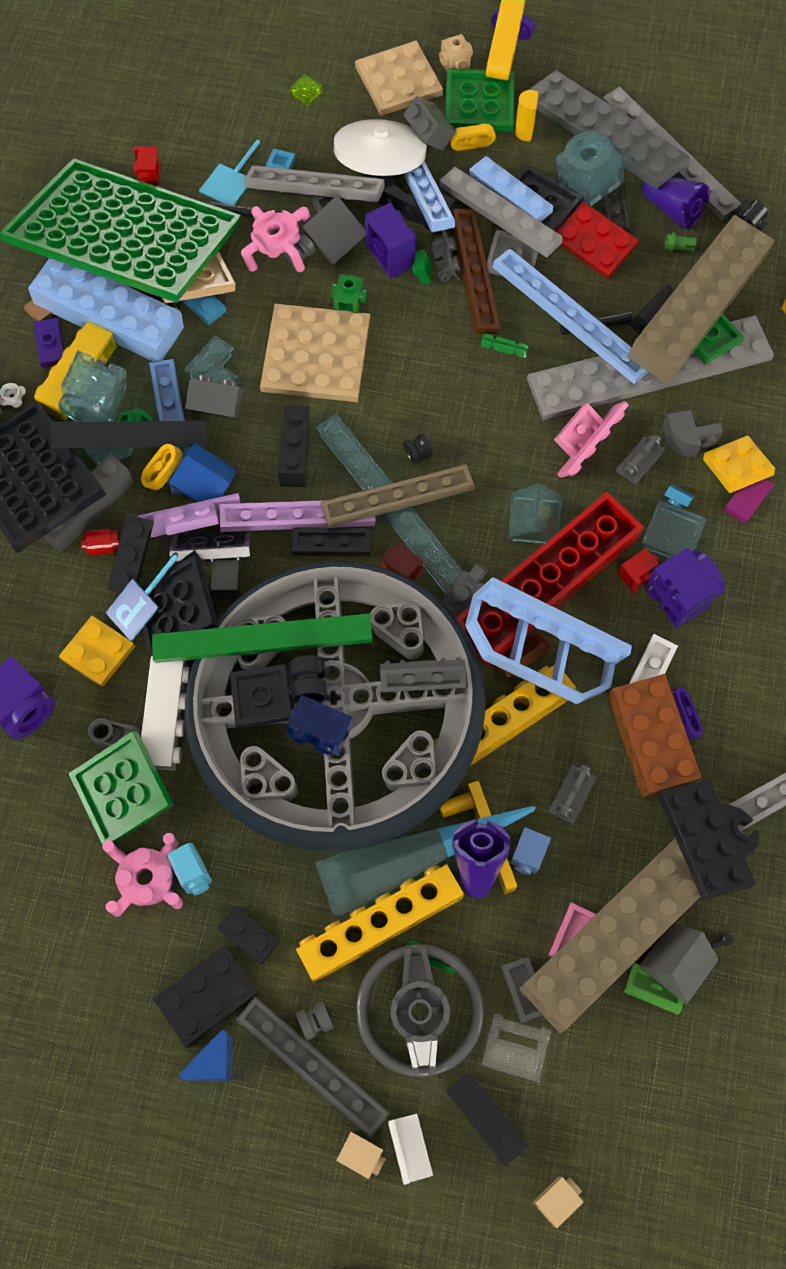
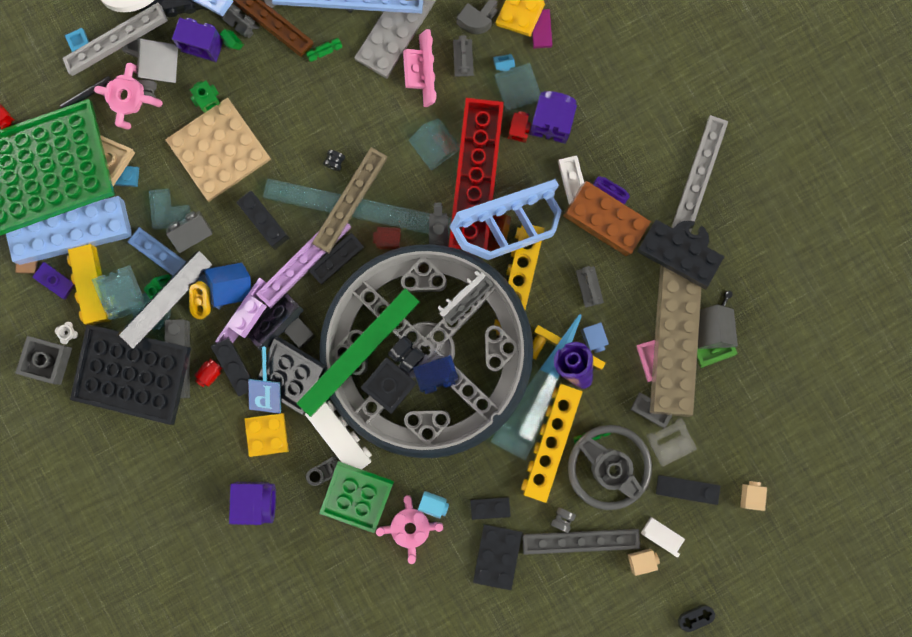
camera: 45 degrees left, 15 degrees up
blue slope [178,1029,233,1082] -> none
medium azure piece [199,140,260,205] -> none

